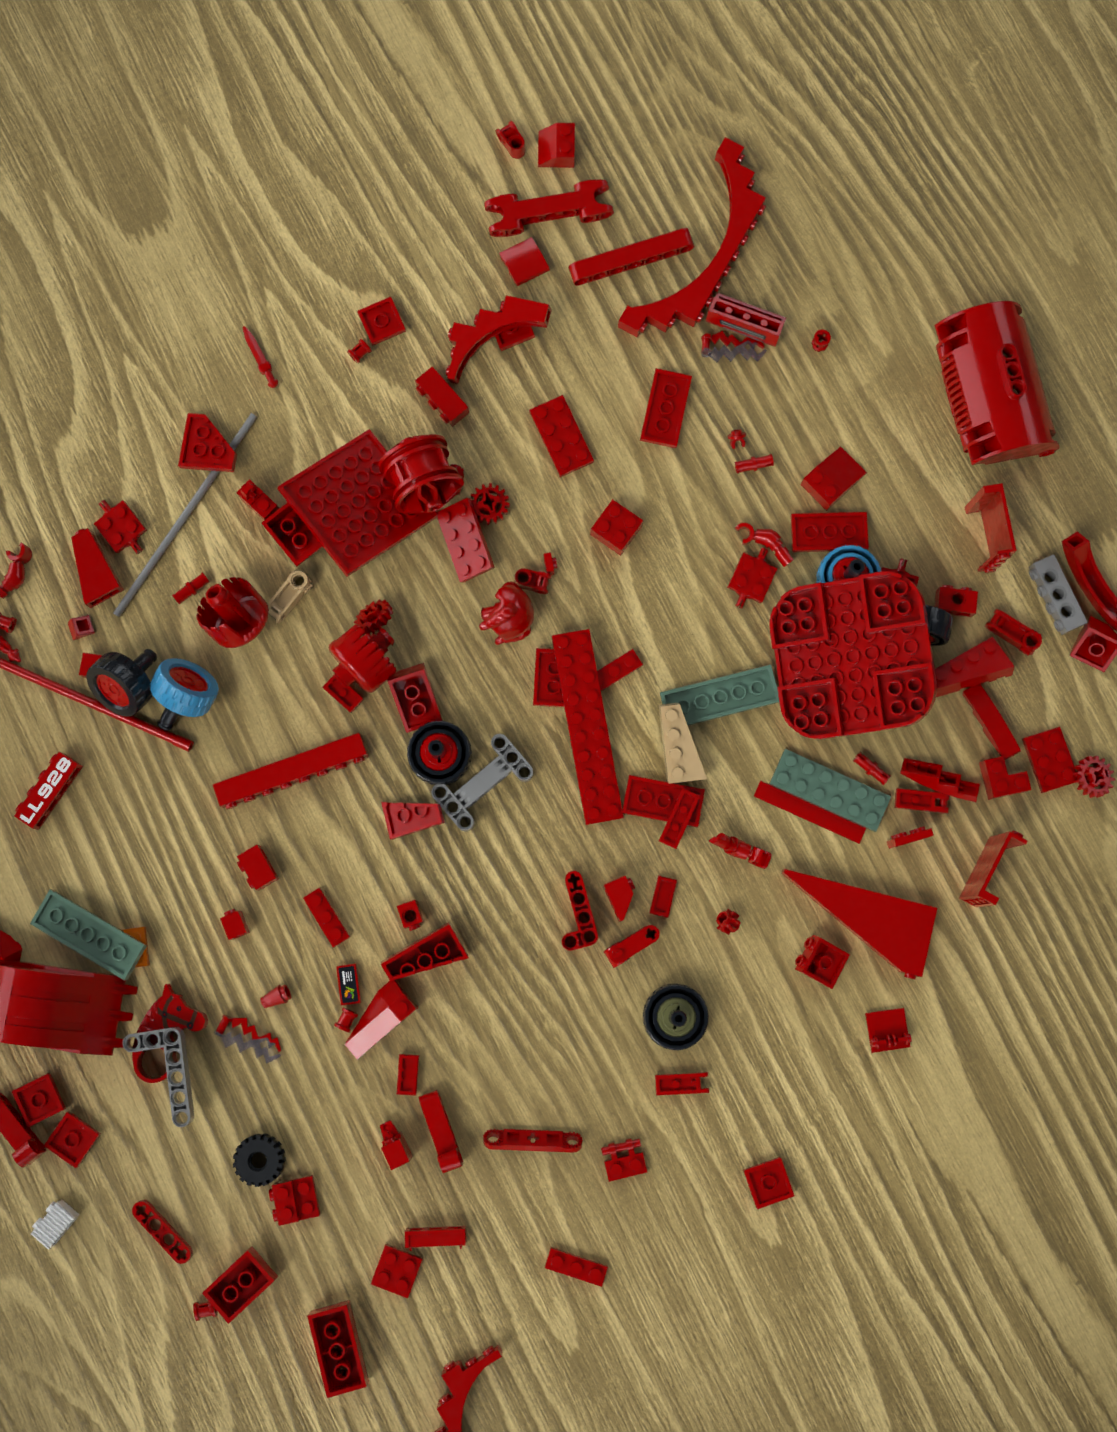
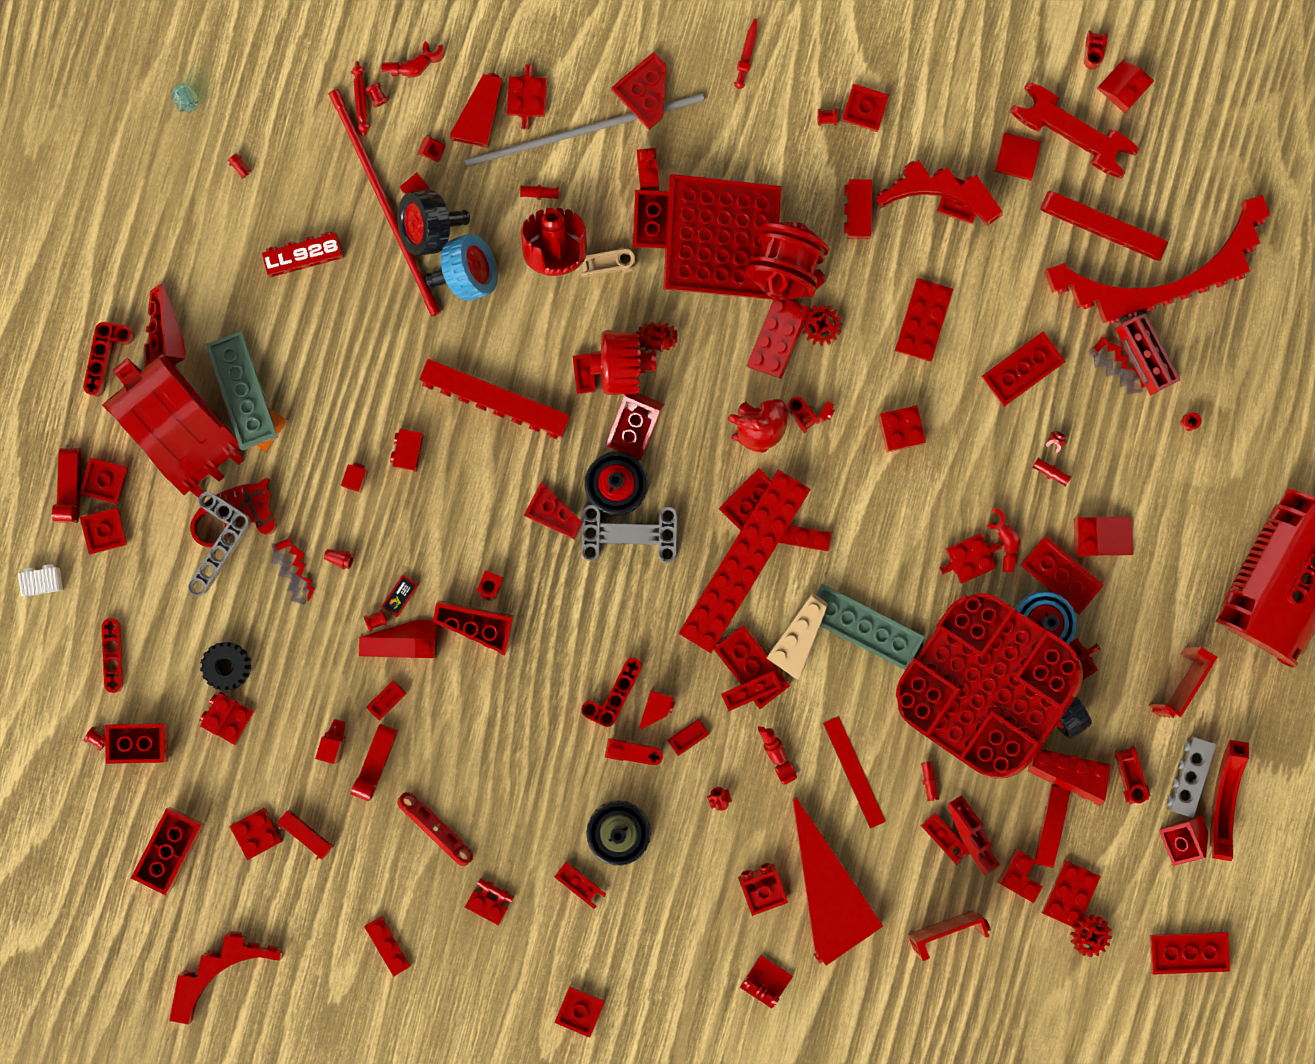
camera: 35 degrees right, 5 degrees up
red plate [303,888,350,948] -> none
sand green plate [769,749,891,832] -> none
red plate [887,826,934,849] -> none
red brick [934,585,978,617] -> none

